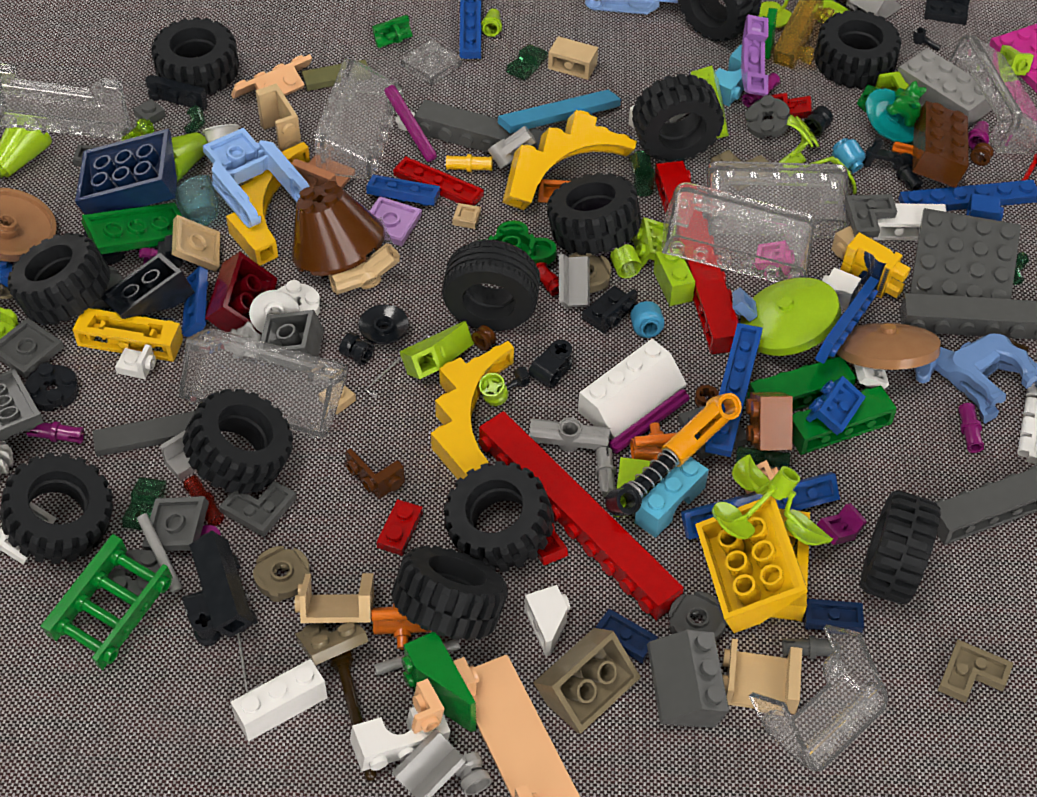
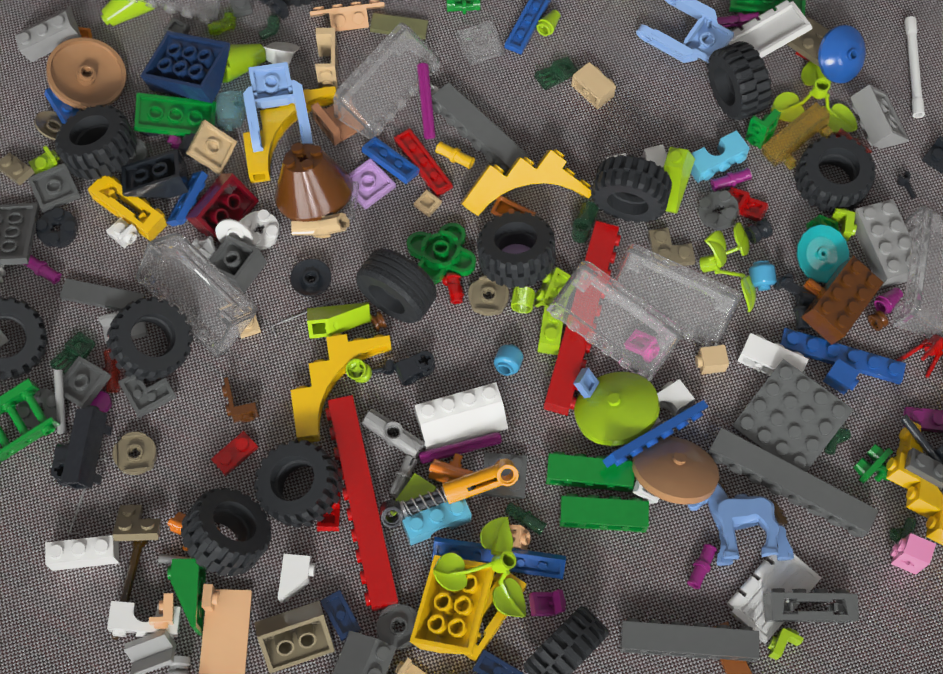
camera: 25 degrees right, 15 degrees up
tan panel [295,573,374,623] -> none
black wheel [339,332,374,365] -> none
light grey piece [488,126,536,169] -> none
dark azure tile [498,89,621,134] -> none
light grey panel [559,254,590,308] -> none
black bracket [582,286,637,334] -> none
reddish brown bush [695,385,719,408] -> none
blue plate [705,323,763,457] -> none
medium lavender slope [741,14,768,96] -> none
brick [746,392,793,451] -> none
blue bracket [806,376,866,435] -> none
yellow hips [840,232,911,298] -> none
dark grey plate [844,194,898,237] -> none
green animal [886,81,927,127] -> none

